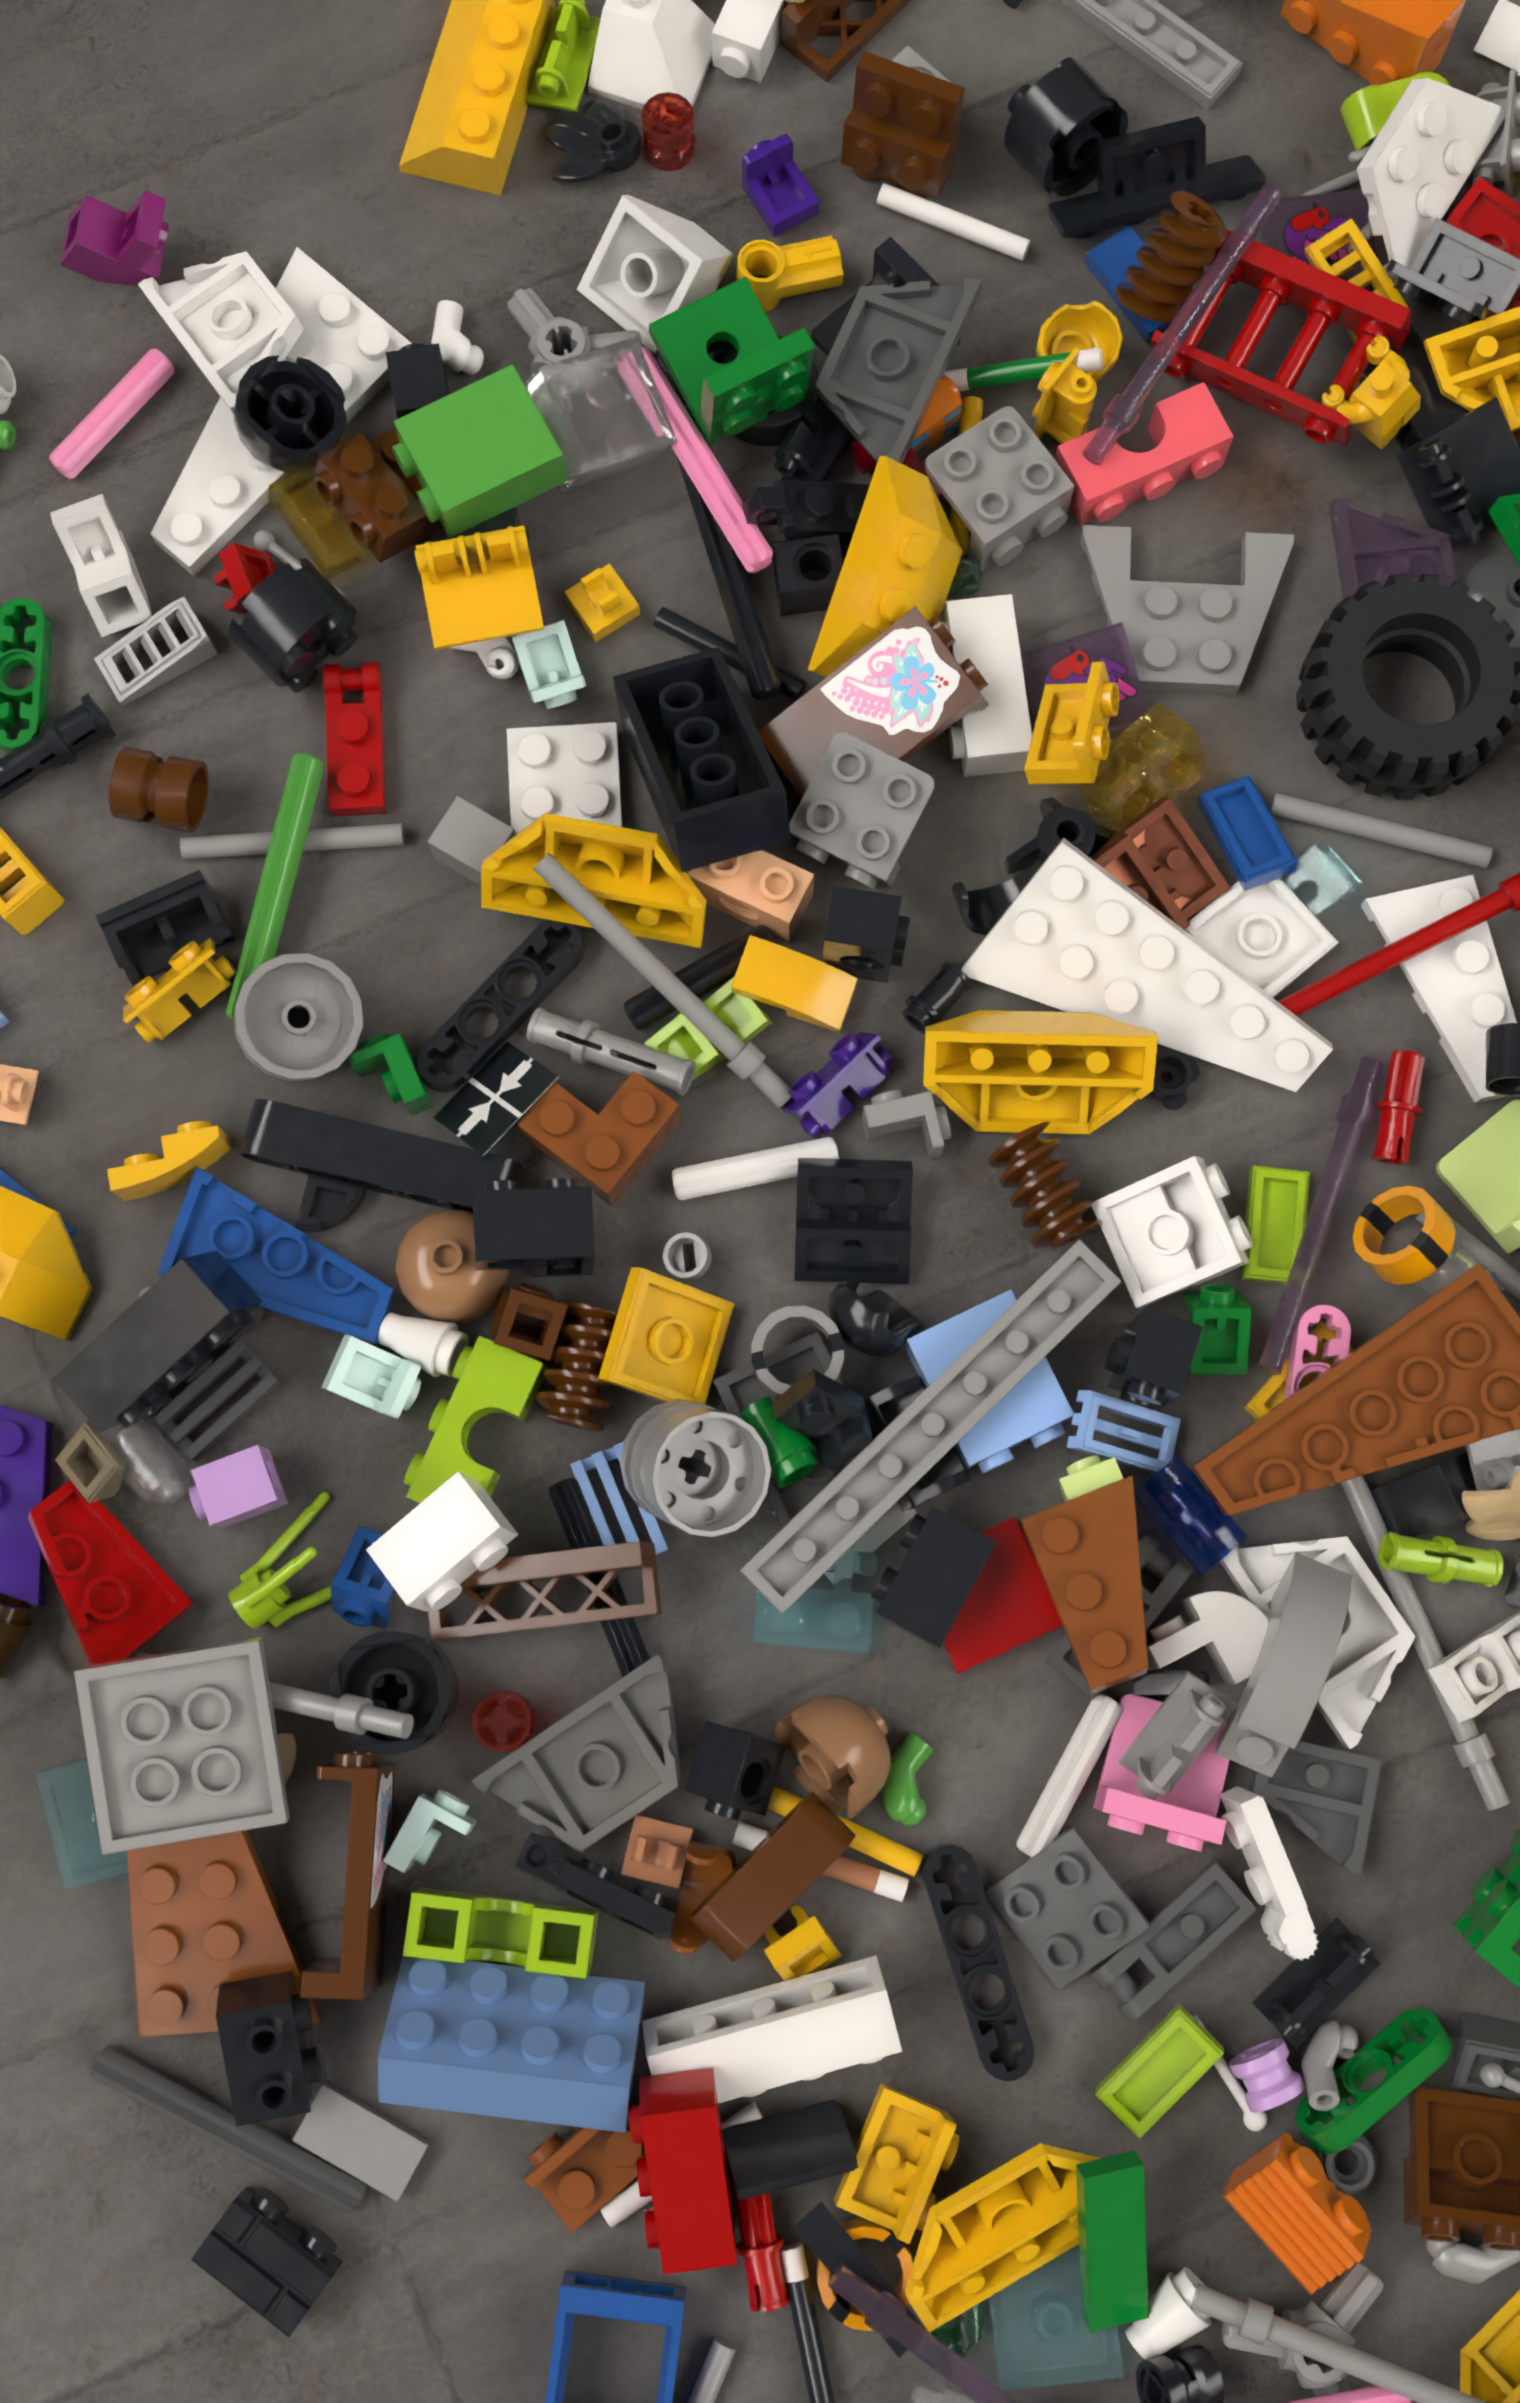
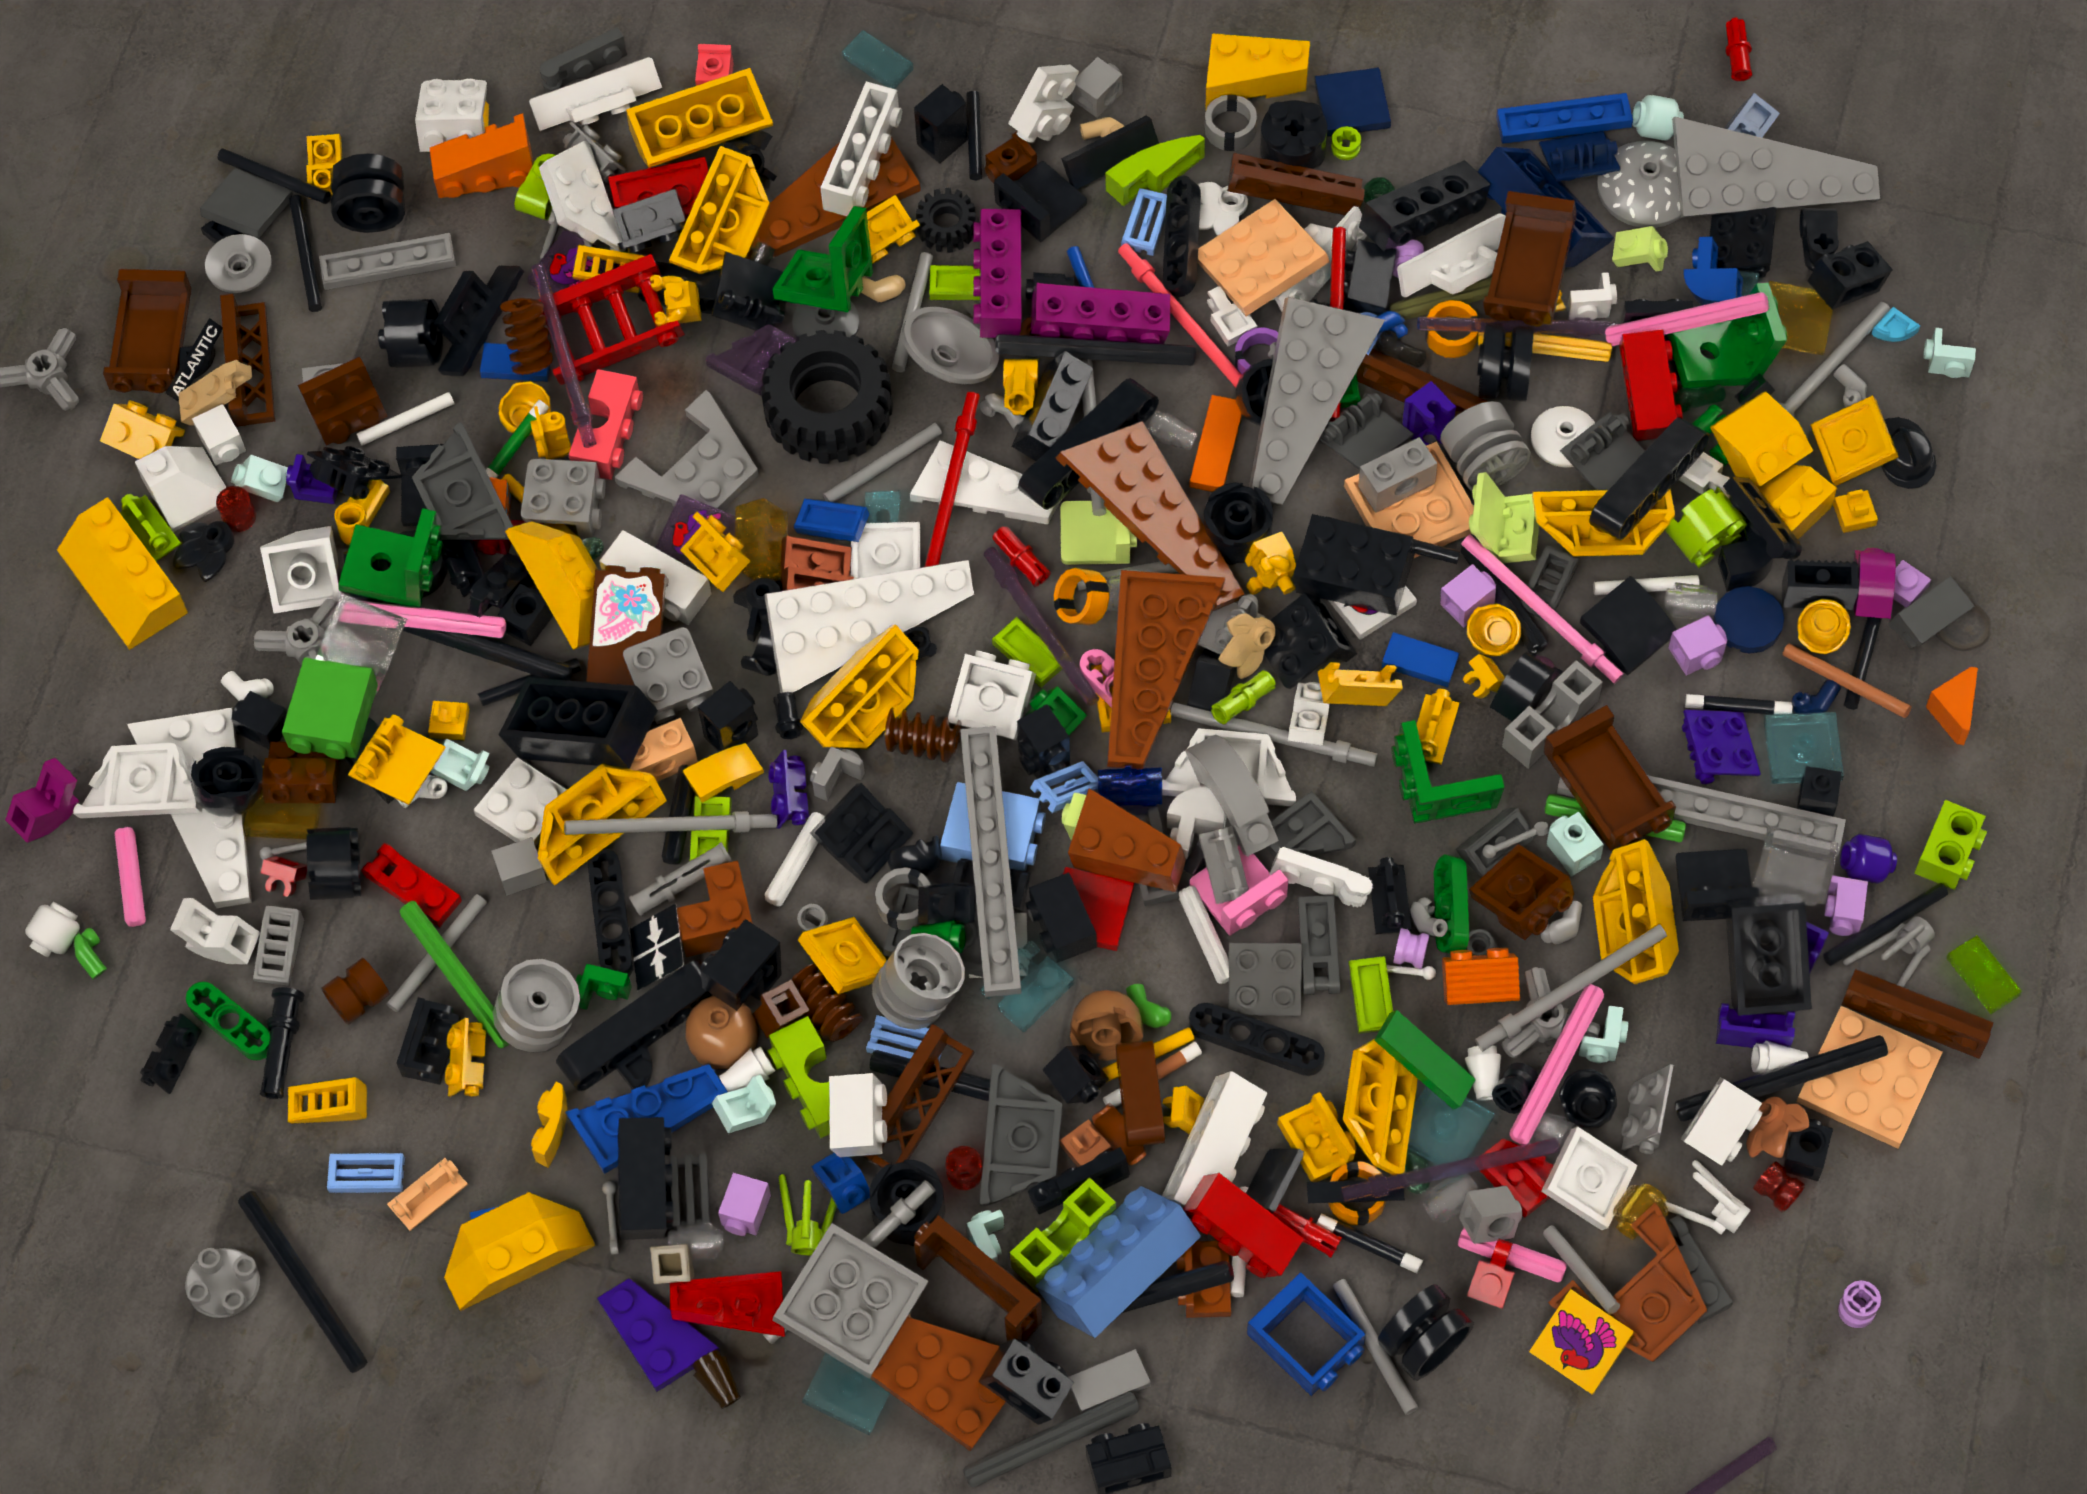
camera: 50 degrees left, 15 degrees down
none -> light aqua bracket [231,455,288,503]
none -> black hinge [307,446,402,500]
none -> black axle [1122,1261,1234,1313]

